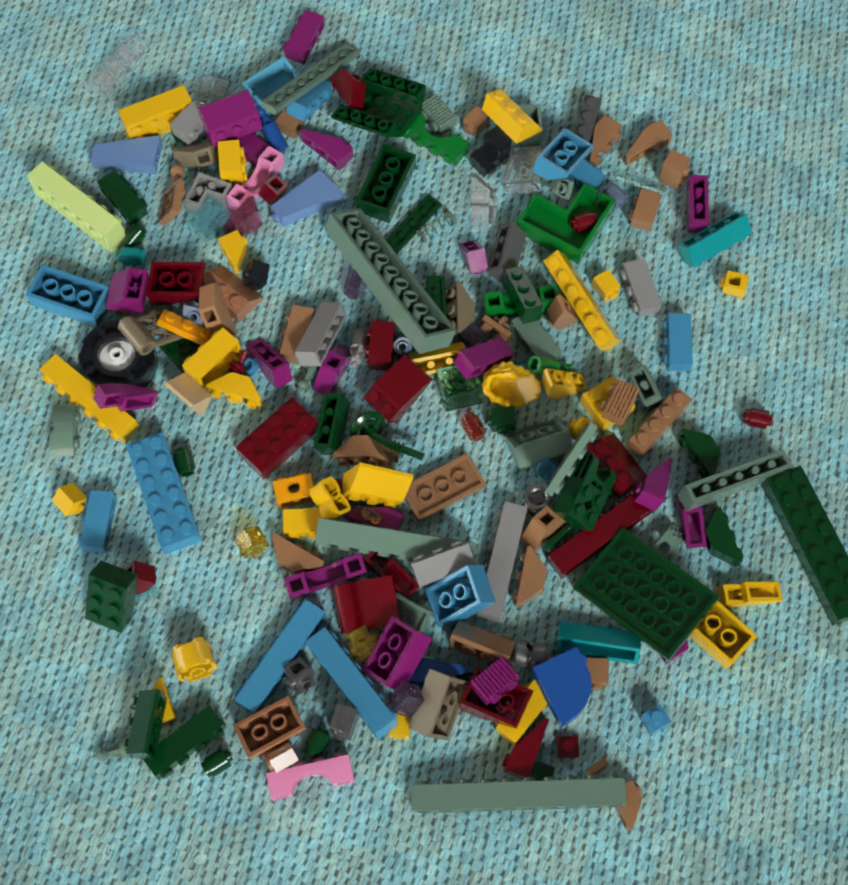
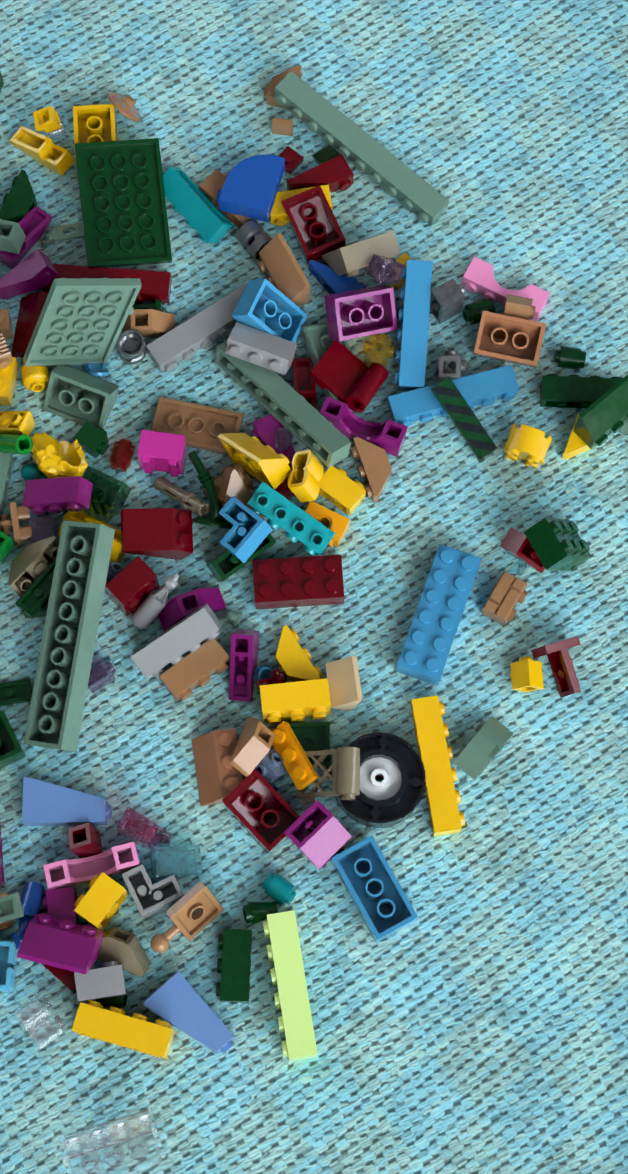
camera: 140 degrees left, 5 degrees up
dark azure brick [78,490,117,553] -> none
magenta slope [93,383,158,412] -> none
dark green brick [173,447,196,477] -> none
yellow slope [218,230,248,275] -> none
clear yellow brick [234,526,269,559] -> none
black brick [242,259,270,290] -> none
magenta brick [471,656,519,705] -> none
medium nougat slope [512,546,547,608] -> none
dark azure brick [639,704,671,736] -> none
none -> yellow leg [32,106,67,141]
none -> medium nougat dish [107,91,141,122]
none -> dark pink container [137,430,188,477]
none -> dark tan pin [154,477,209,516]
none -> dark azure brick [219,496,273,563]
none -> teal brick [247,482,336,556]
none -> tile [431,377,497,460]
none -> medium nougat brick [481,571,528,626]
none -> dark red bracket [531,636,581,697]

